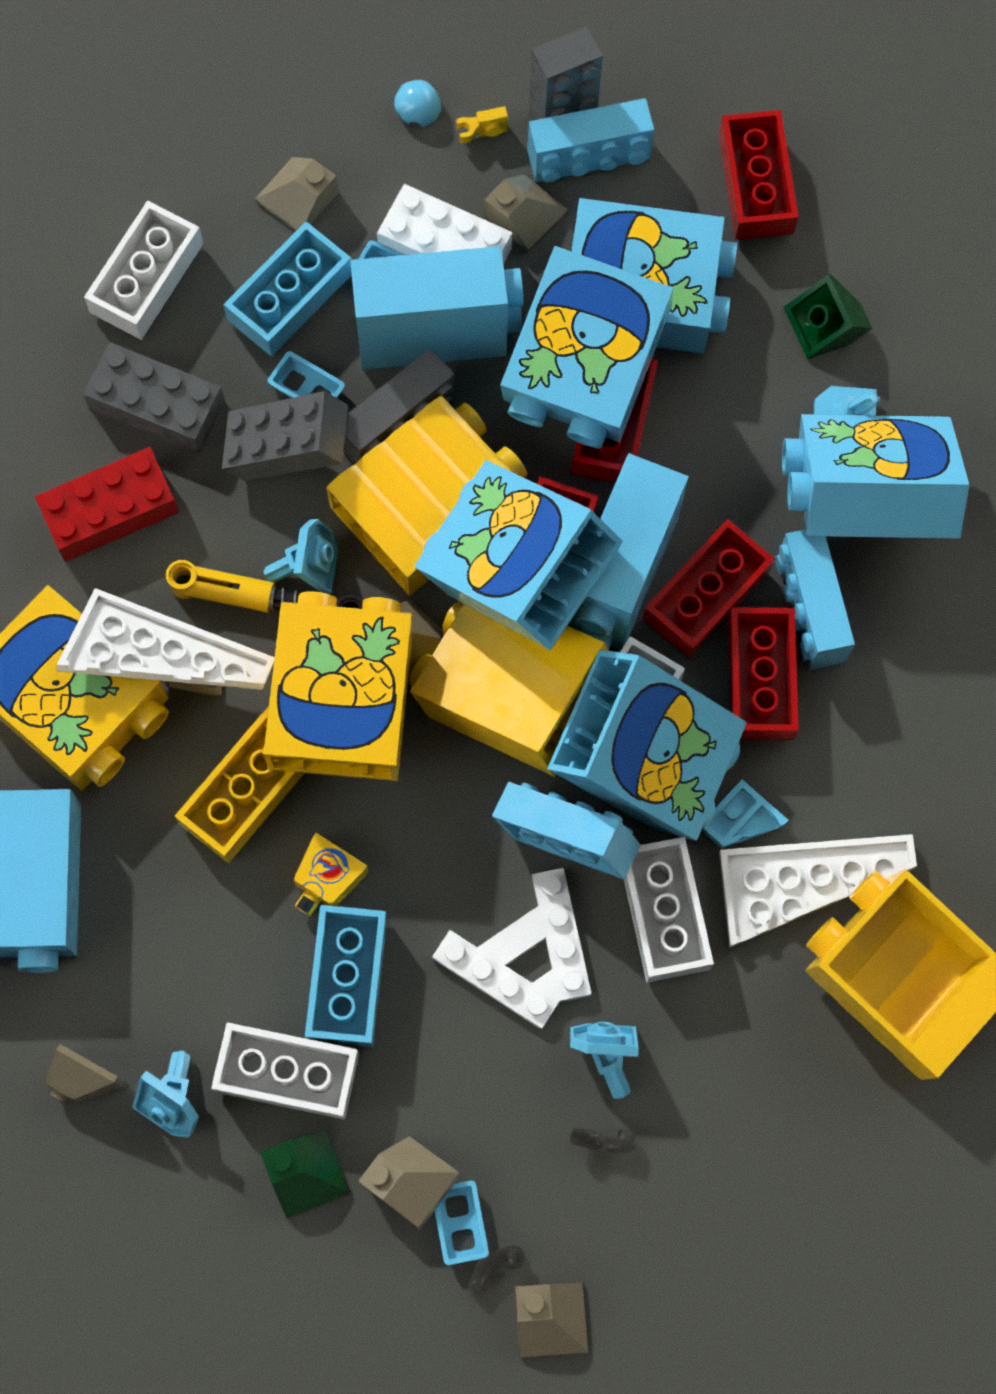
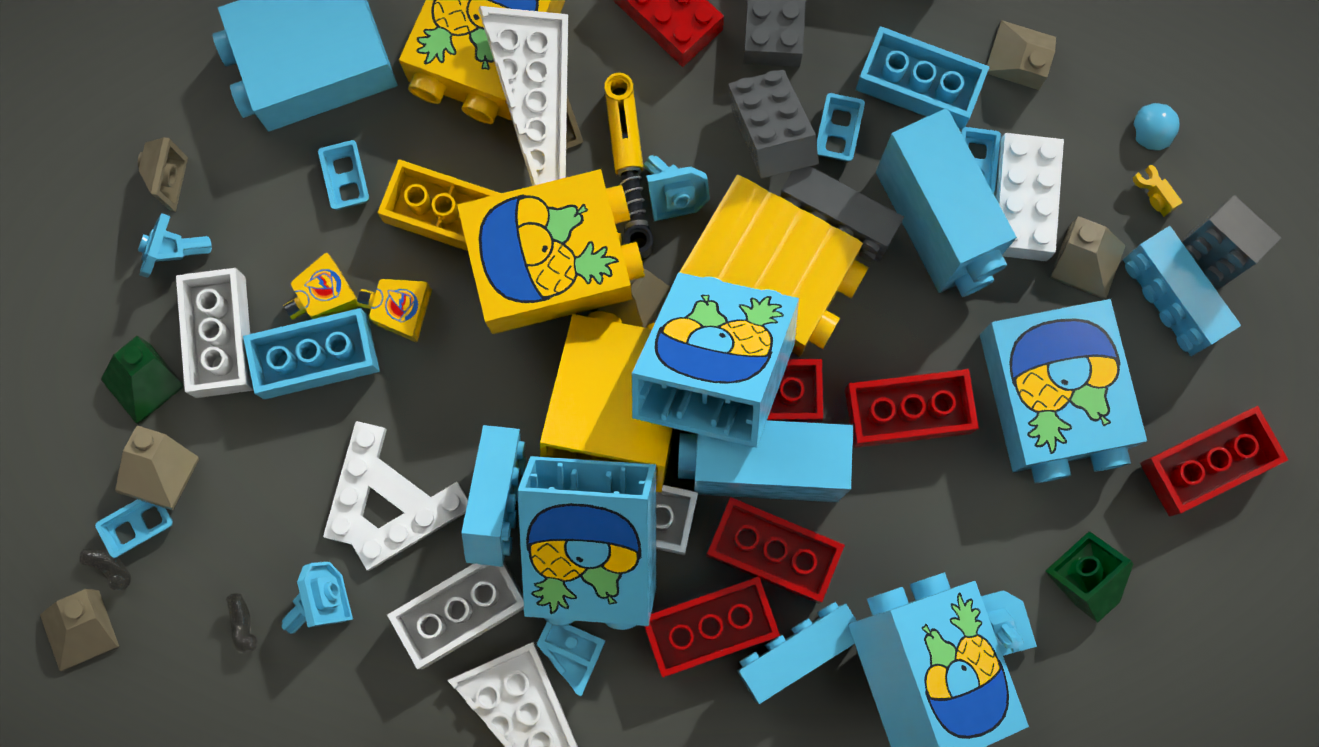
camera: 75 degrees right, 5 degrees up
brick [500,246,673,448] -> none
none -> yellow torso [283,253,359,320]
none -> medium azure piece [318,140,369,210]

